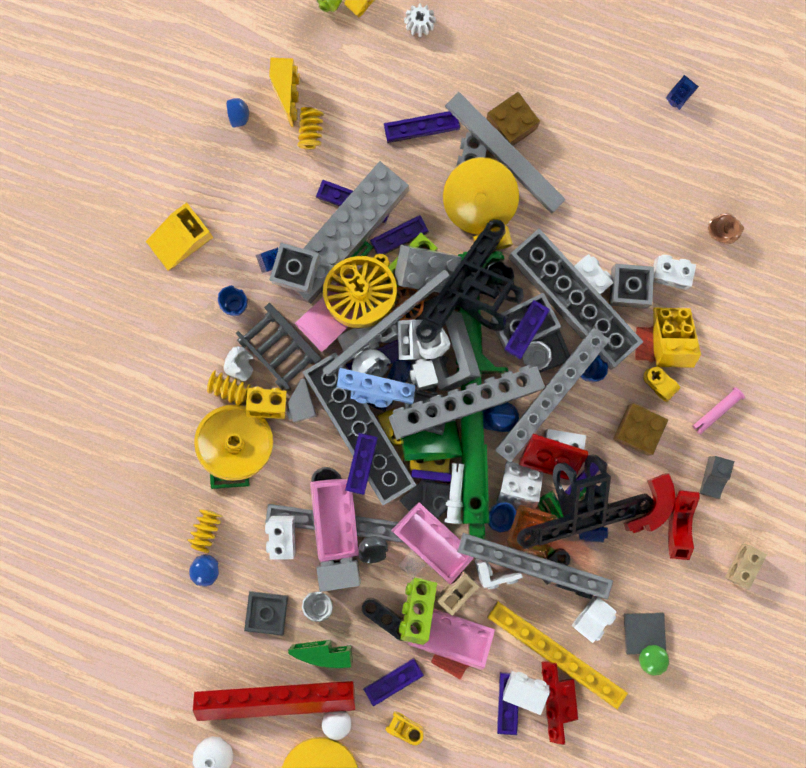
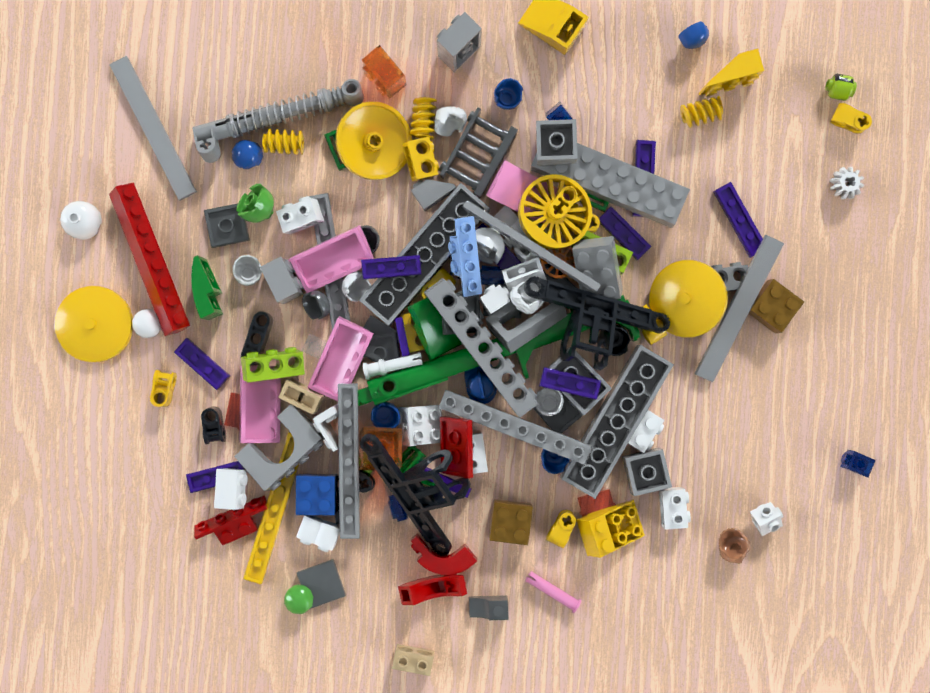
camera: 70 degrees right, 5 degrees up
none -> light grey tile [109,56,197,201]
none -> light grey piece [192,79,364,163]
none -> black piece [201,406,226,445]
none -> light grey arch [234,404,325,491]
none -> bright green cylinder [236,184,274,223]
none -> blue brick [296,474,338,515]
none -> white hair [342,271,371,302]
none -> clear orange brick [362,45,407,99]
none -> light grey brick [437,12,482,72]
none -> white brick [750,502,783,536]

